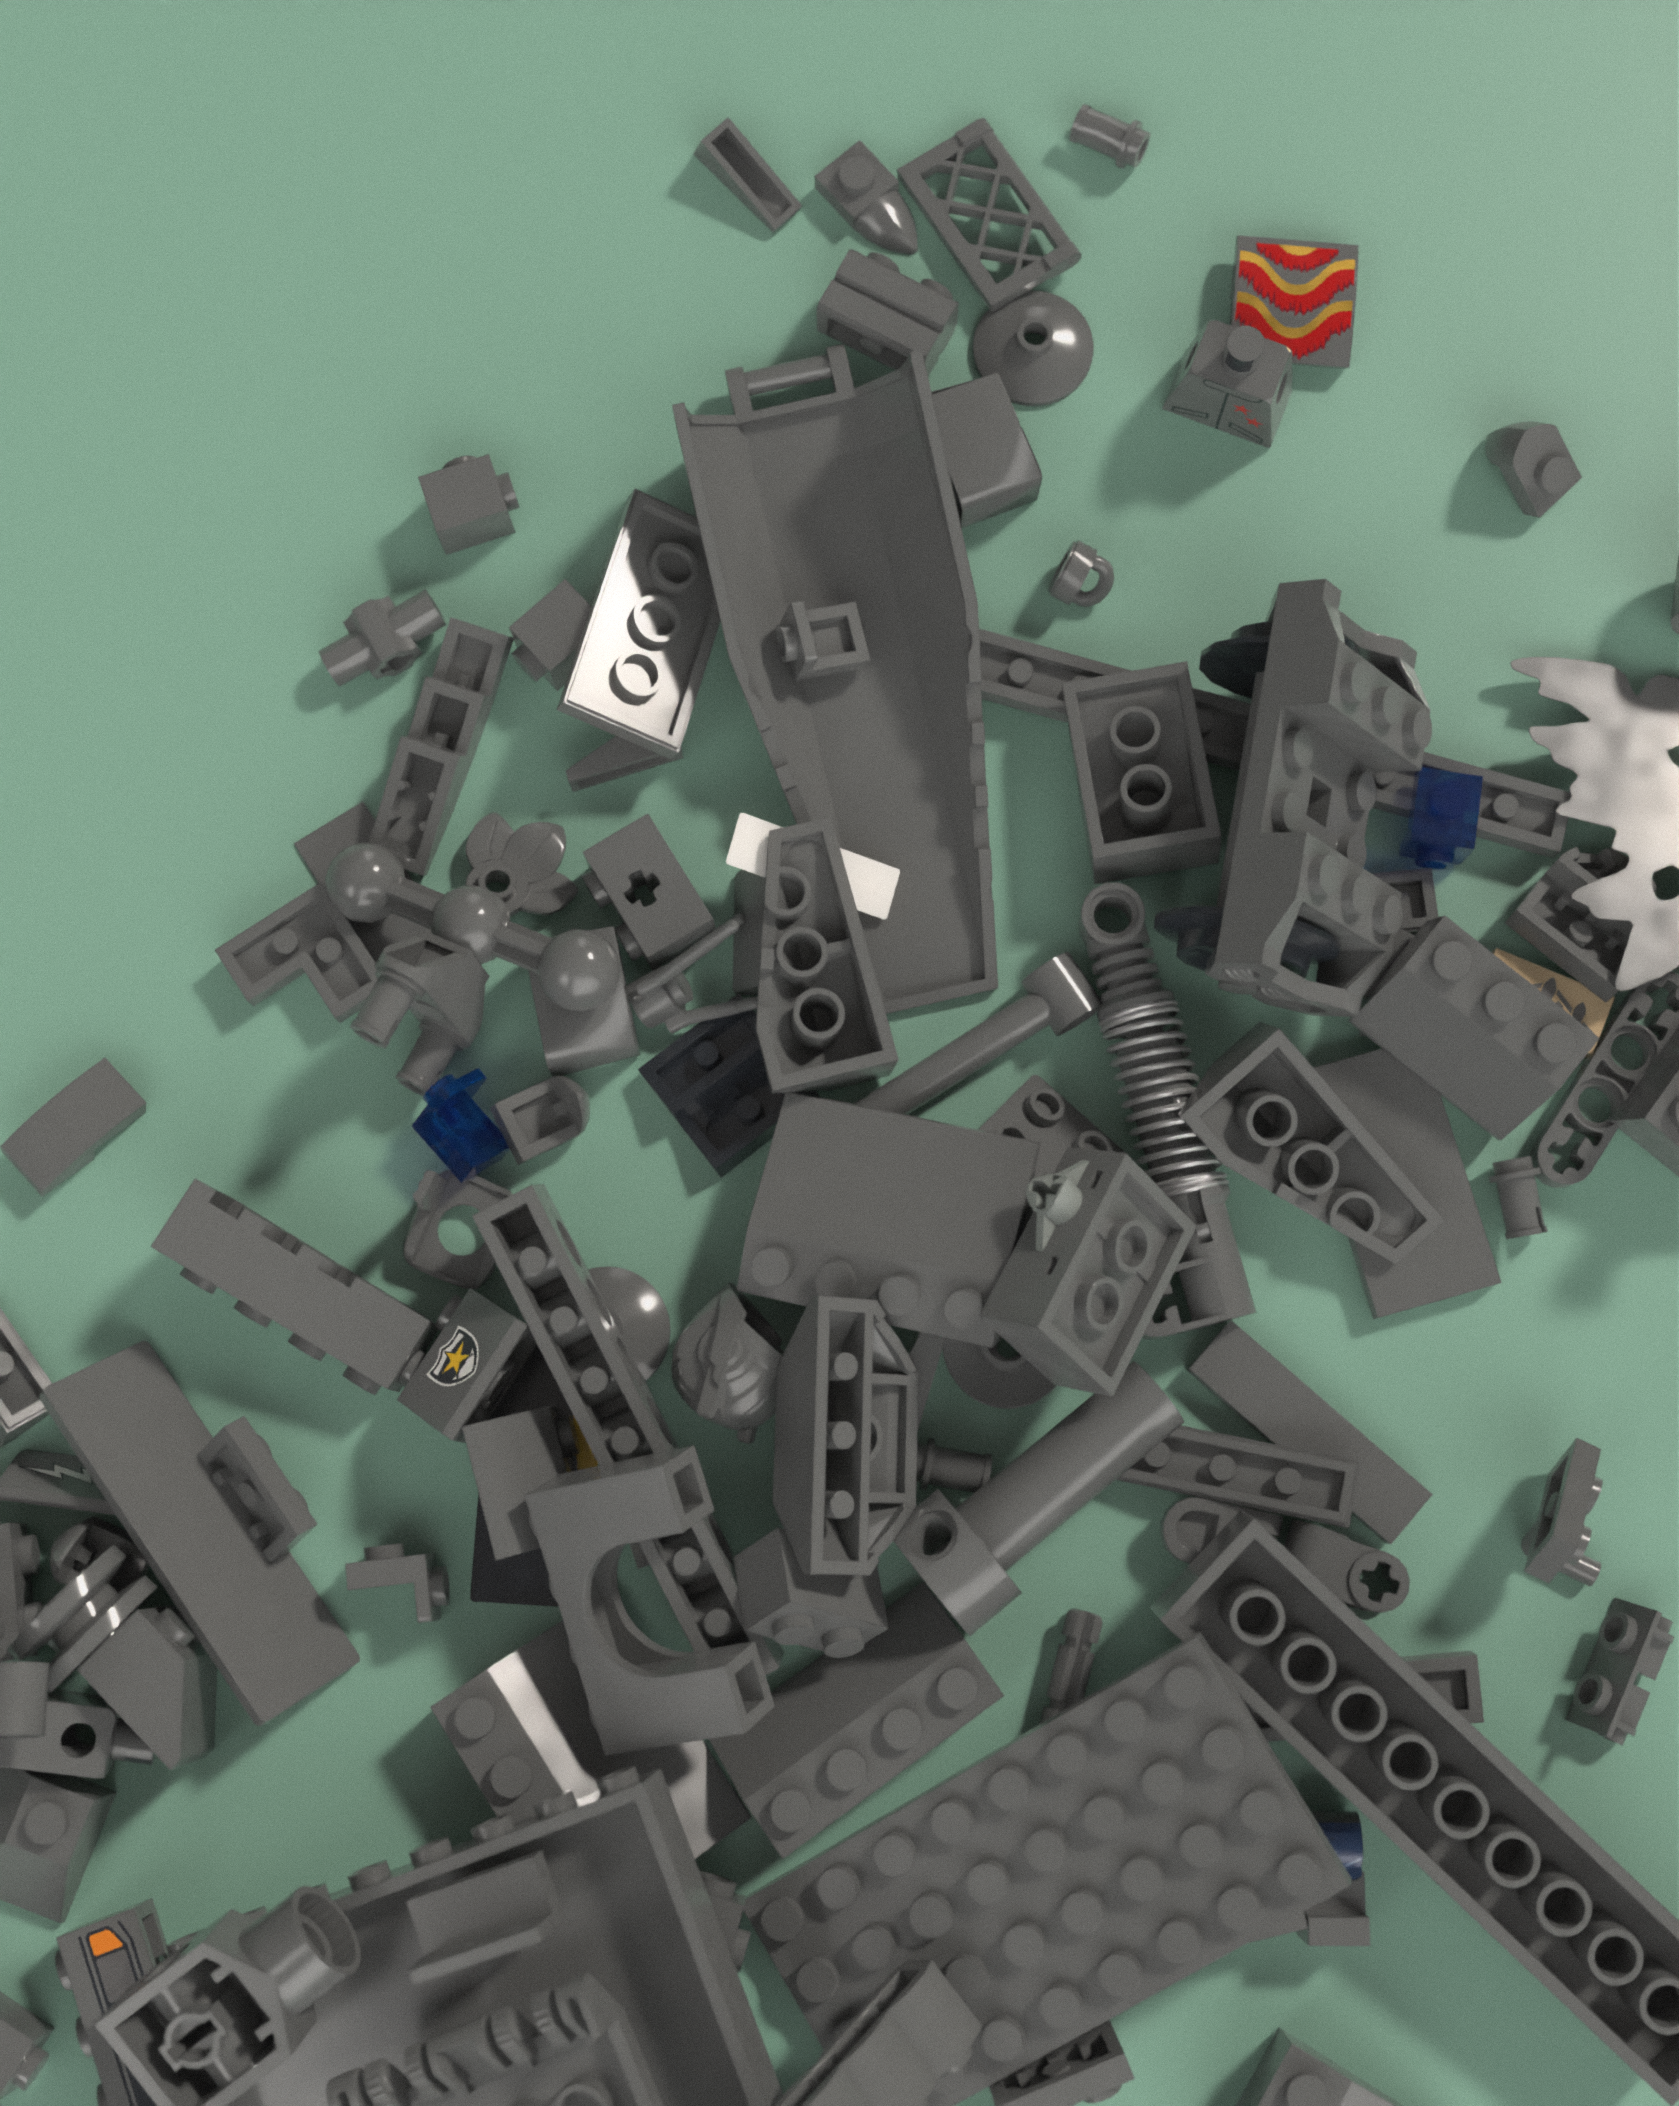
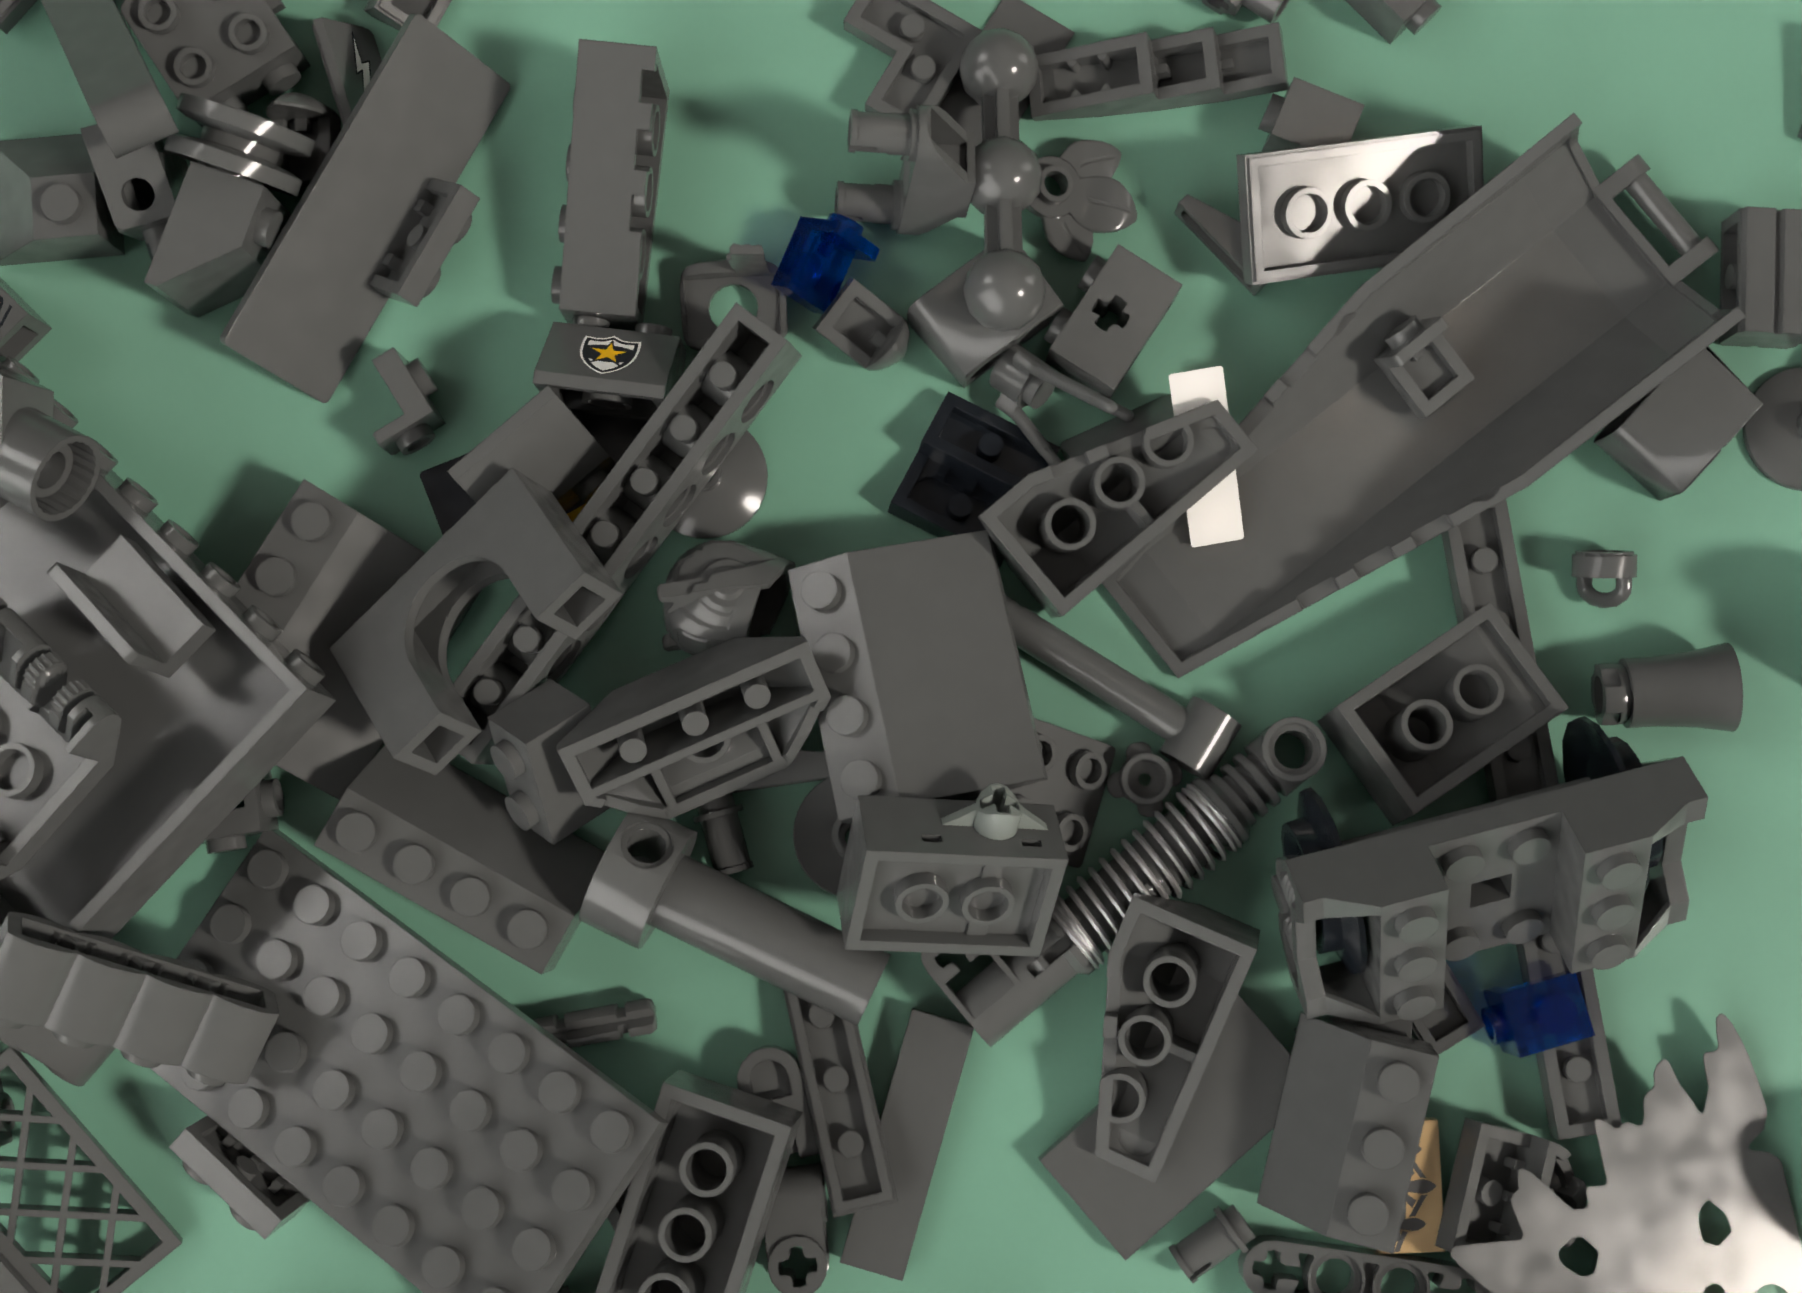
camera: 60 degrees right, 5 degrees up
none -> dark grey plate [1106,742,1182,817]
none -> dark grey plant [1591,642,1743,732]

